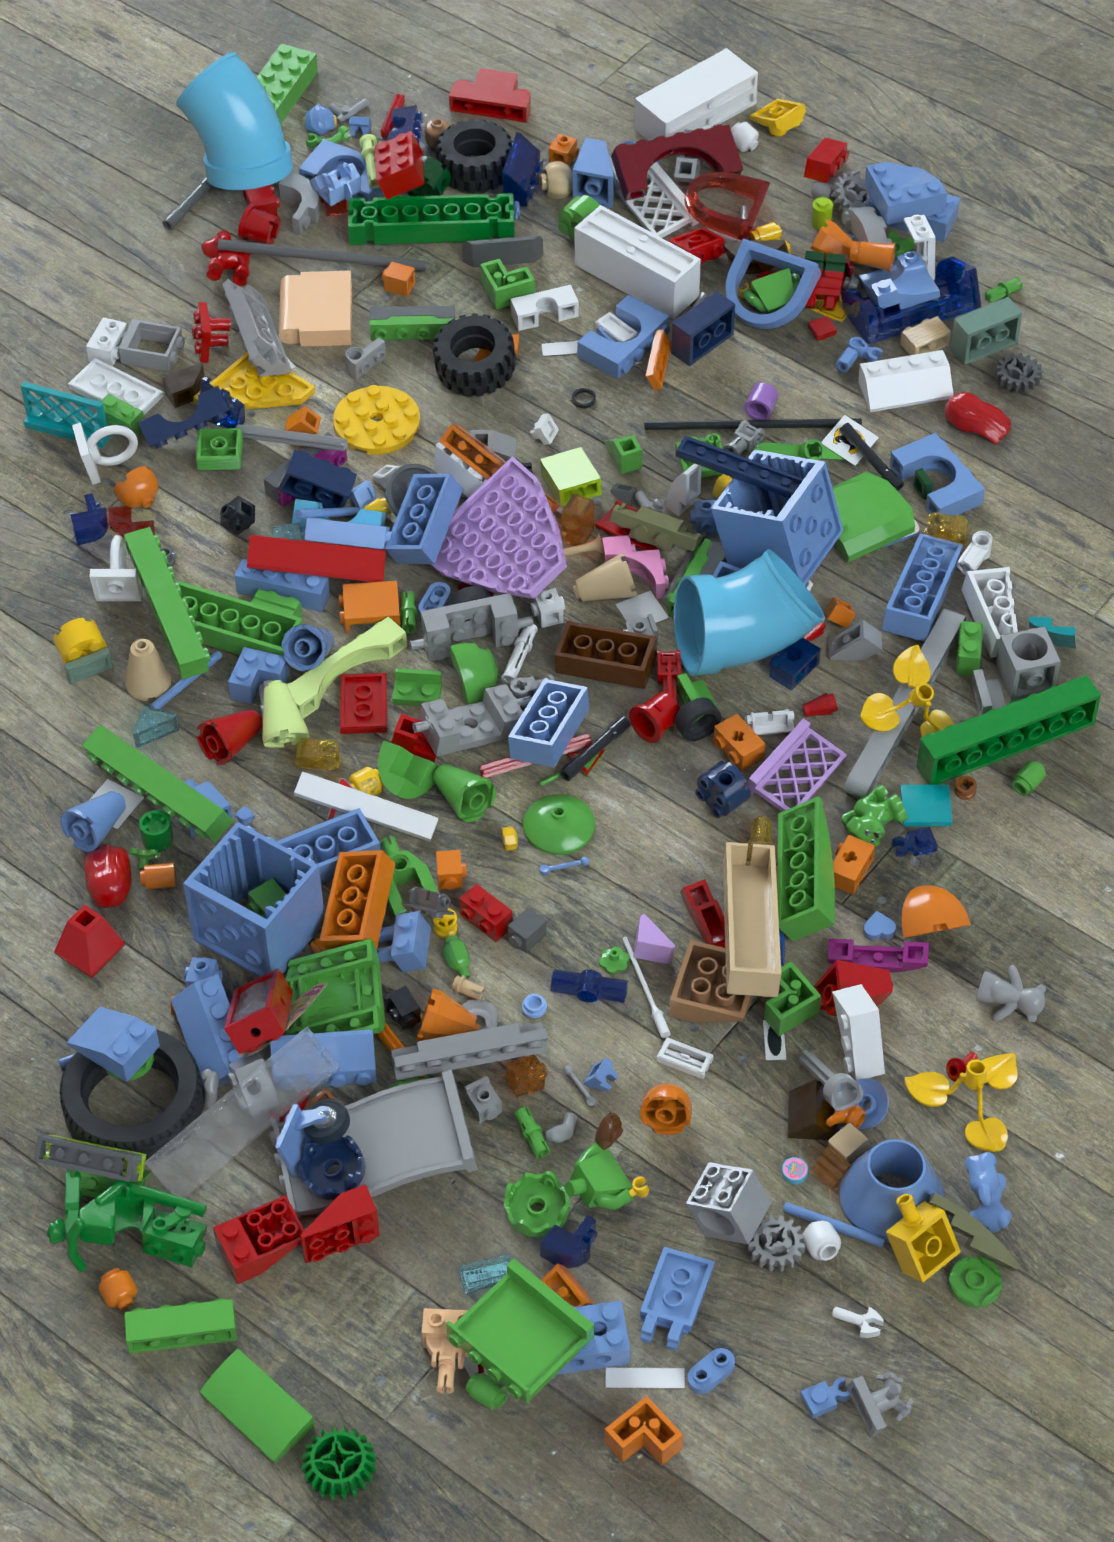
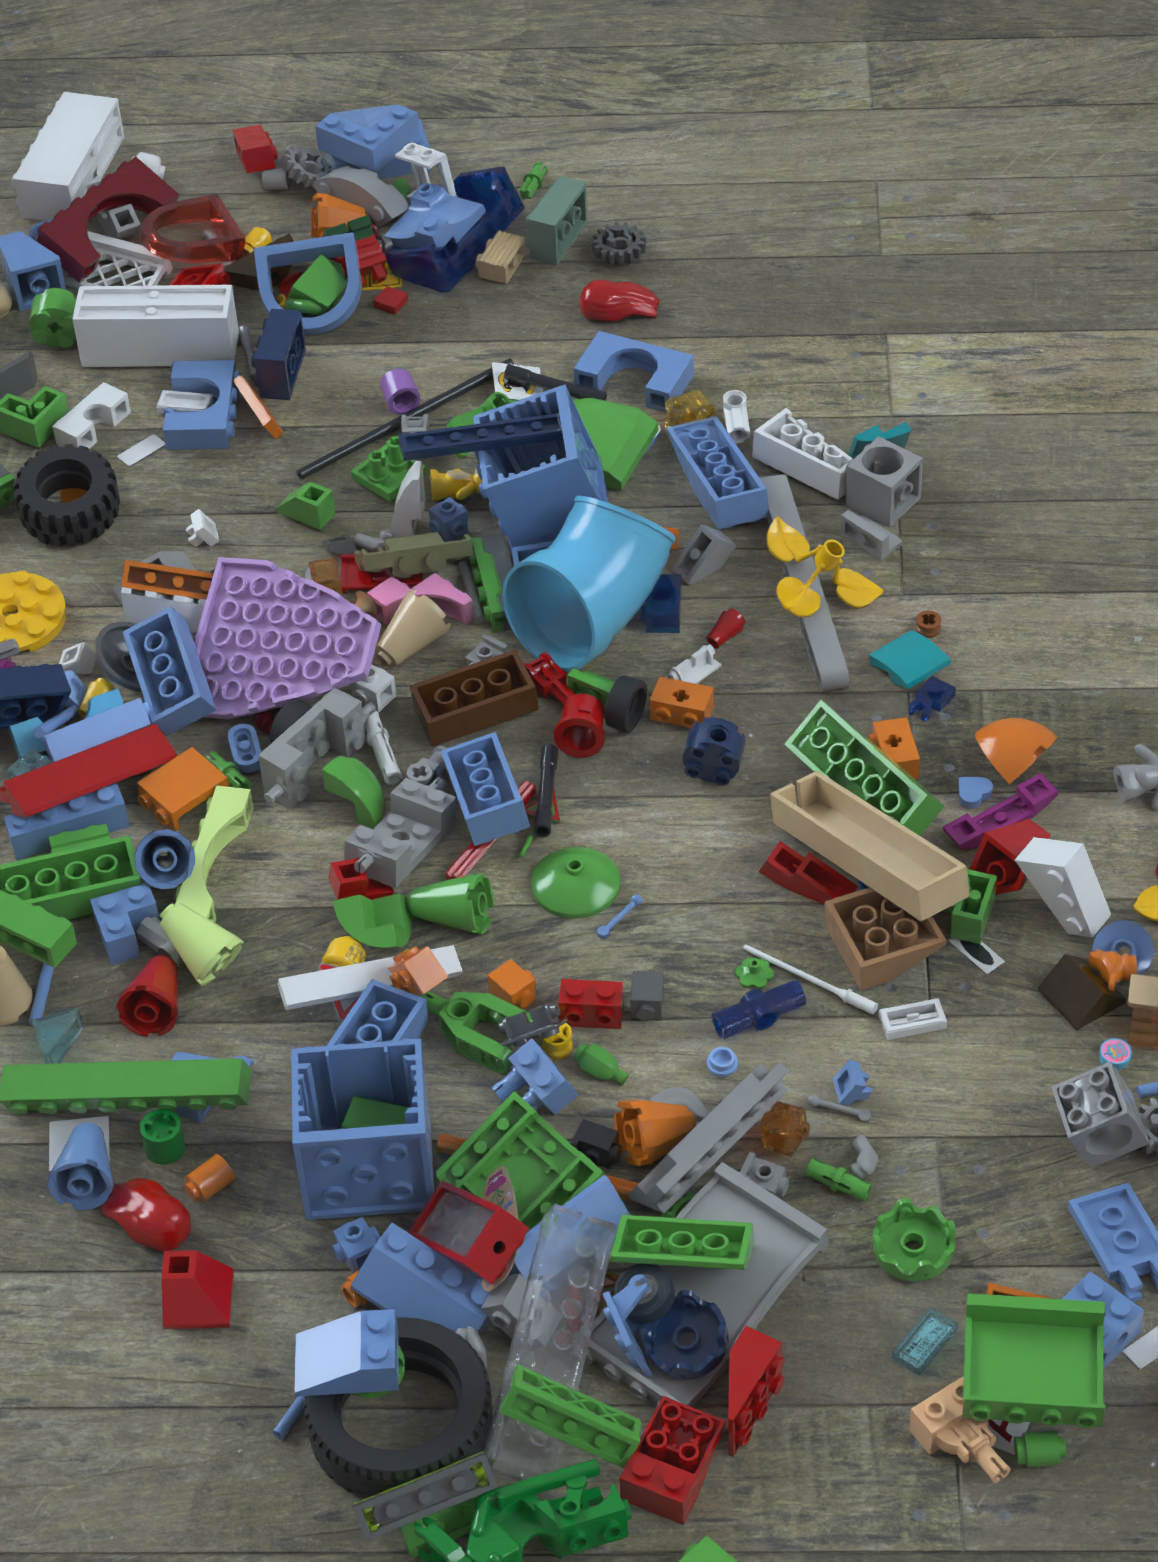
camera: 35 degrees left, 5 degrees down
bright green plant [129,848,161,869] -> none
clear yellow piece [295,738,342,770] -> none
orange brick [319,850,395,950] -> none
red tile [340,673,387,734] -> none
bright green bracket [392,668,442,706] -> none
tan pin [451,975,485,1000] -> none
yellow tile [501,826,518,851] -> none
brick [540,447,602,507] -> none
clear blue brick [540,1215,598,1268] -> none
bright green torso [565,1112,649,1210] -> none
black piece [572,388,596,409] -> none
white sticker [615,591,669,623] -> none
lavender slope [633,914,676,964] -> none
orange cylinder [640,1083,692,1135] -> none
lavender fence [745,718,847,812] -> none
clear yellow piece [747,816,773,861] -> none
yellow slope [749,99,806,137] -> none
light grey piece [799,1050,863,1111] -> none
lime brick [811,197,833,230] -> none
medium blue bar [836,337,882,373] -> none
bright green animal [841,784,908,847] -> none
orange plant [849,241,896,272] -> none
white slope [858,350,954,412] -> none
dark green tile [913,468,933,500] -> none
green brick [916,675,1101,785] -> none
bright green brick [955,621,983,675] -> none
bright green brick [1012,761,1046,796] -> none
none -> orange brick [388,946,448,996]
none -> bright green fence [500,1364,641,1468]
none -> bright green slope [610,1215,754,1270]

